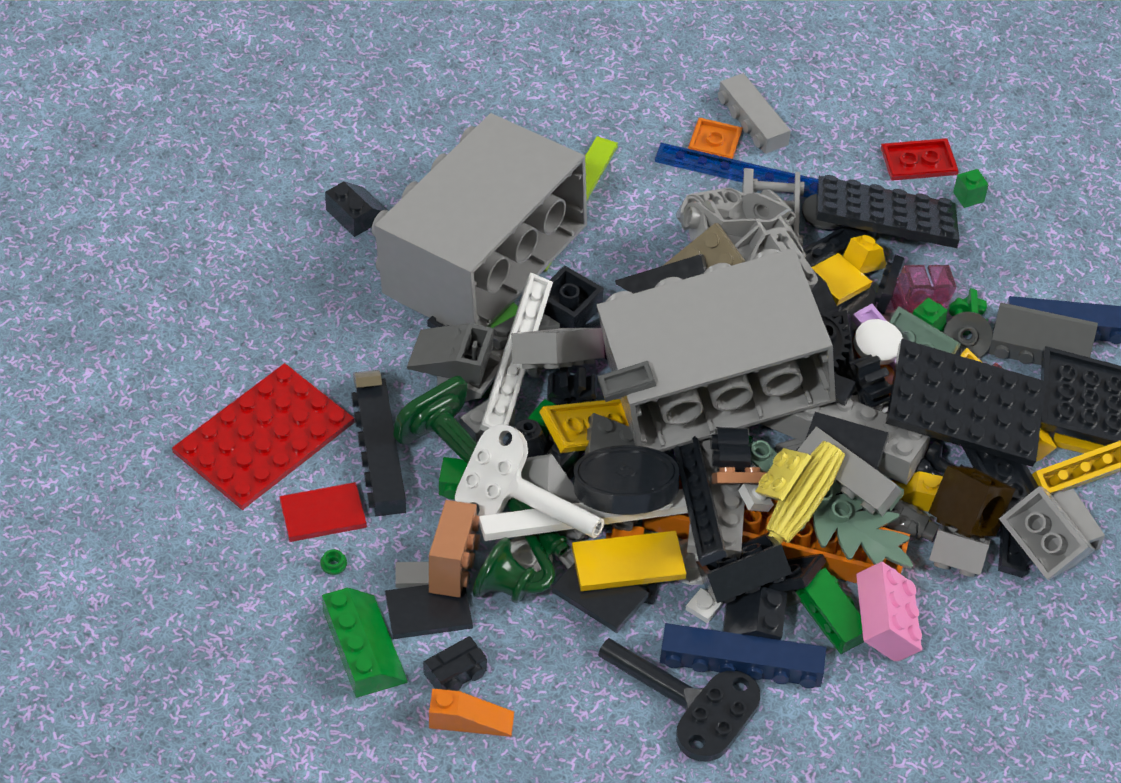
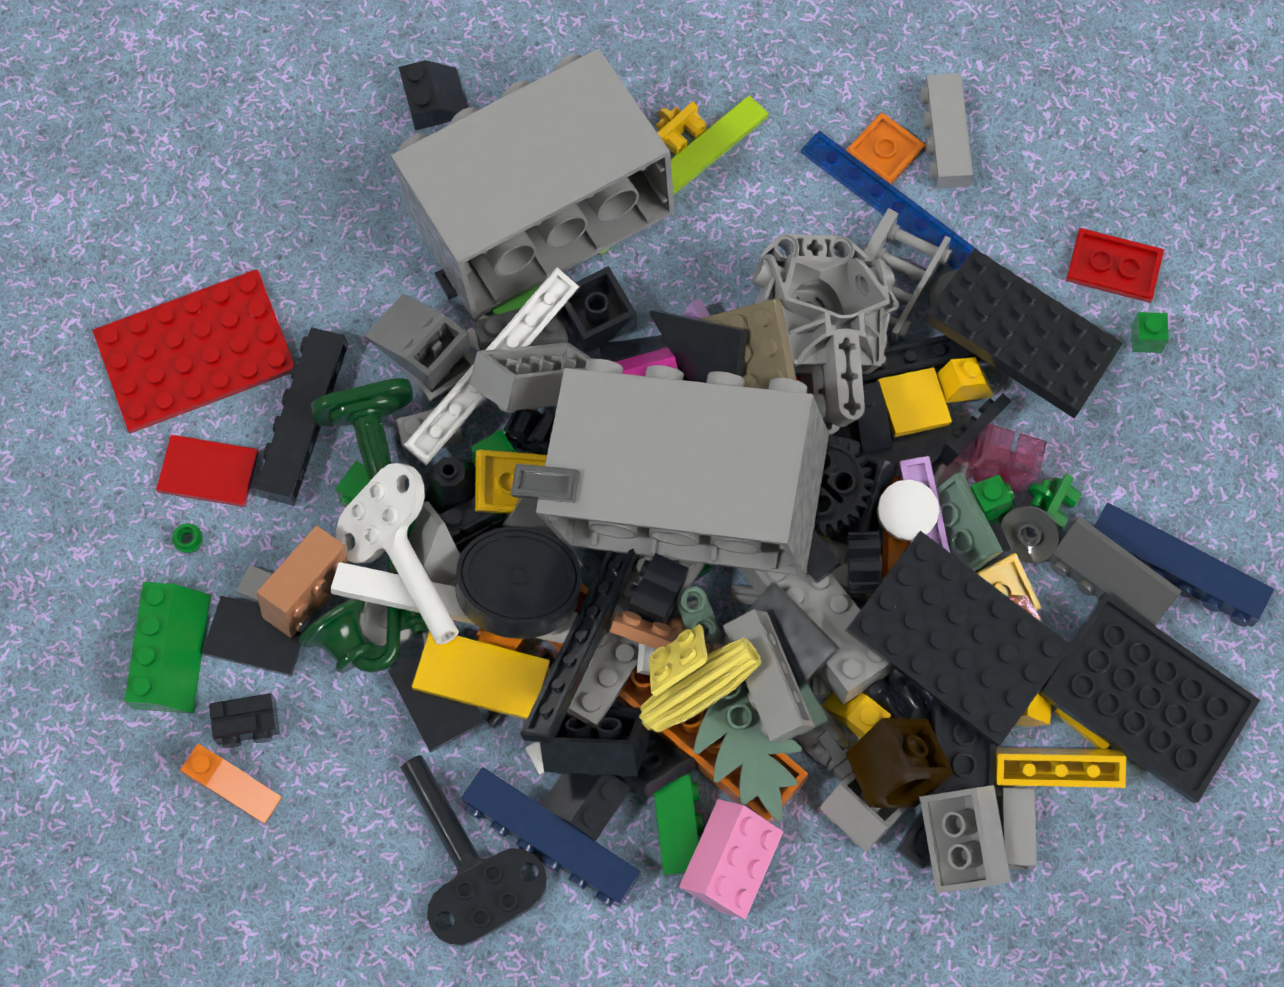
camera: 30 degrees right, 20 degrees up
dark tan slope [353,370,382,388] -> none

